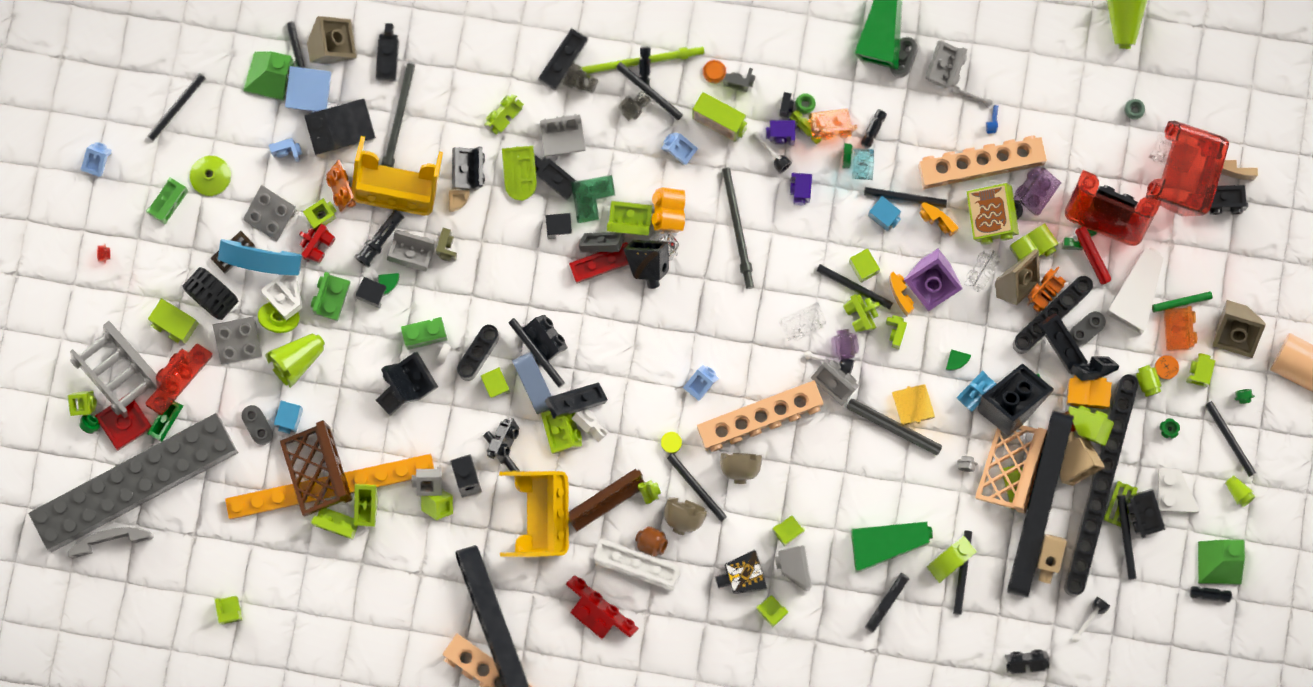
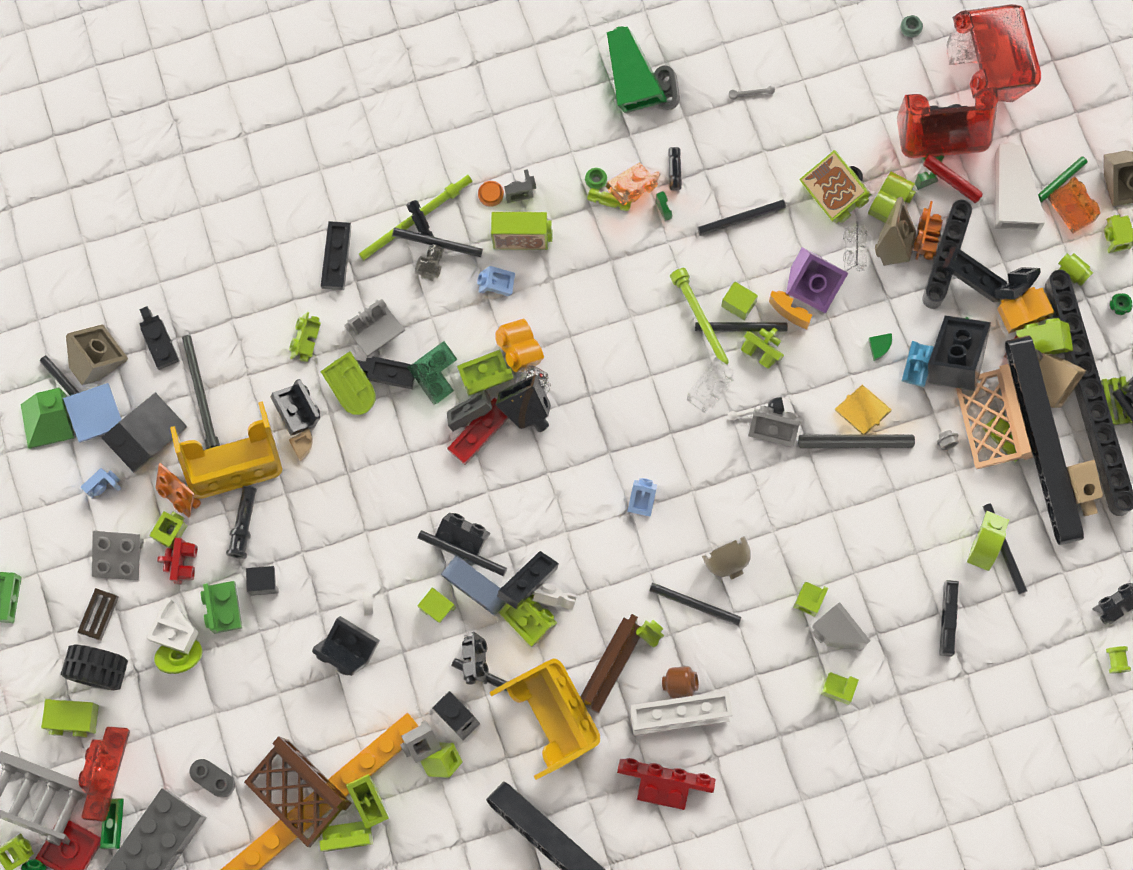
camera: 25 degrees left, 5 degrees down
lime dish [190,155,231,196] -> none
light grey hinge [212,317,262,364] -> none
dark azure slope [218,239,302,275] -> none
lime cone [265,333,325,388] -> none
dark azure brick [274,400,303,434] -> none
black plate [375,387,403,416] -> none
green tile [378,273,400,296] -> none
light grey bracket [387,230,435,272] -> none
bright green brick [401,317,448,350] -> none
olive bracket [436,227,458,262] -> none
black beam [457,324,499,381] -> none
black panel [546,213,572,239] -> none
clear smoke plate [563,62,599,93] -> none
neon yellow tile [661,432,682,454] -> none
dark tan cylinder [664,497,707,535] -> none
light nougat brick [697,380,824,452] -> none
torso [715,549,767,594] -> none
pearl dark grey bar [722,168,754,289] -> none
hinge [752,131,792,173] -> none
dark purple brick [766,120,795,145] -> none
black plate [779,92,795,118] -> none
dark purple brick [790,173,812,205] -> none
clear purple head [831,329,859,360] -> none
green slope [851,521,933,573] -> none
clear light blue brick [852,148,874,180] -> none
dark azure brick [868,196,901,231] -> none
lime bracket [886,315,907,350] -> none
light nougat brick [918,135,1047,190] -> none
light orange slope [919,202,959,237] -> none
light grey bracket [925,40,968,88] -> none
blue hand [986,105,999,134] -> none
clear purple bracket [1014,167,1062,216] -> none
dark grey plate [1069,311,1106,347] -> none
orange piece [1154,355,1179,380] -> none
black bracket [1202,185,1248,215] -> none
tan slope [1212,160,1258,180] -> none
none -> lime piece [669,268,729,366]

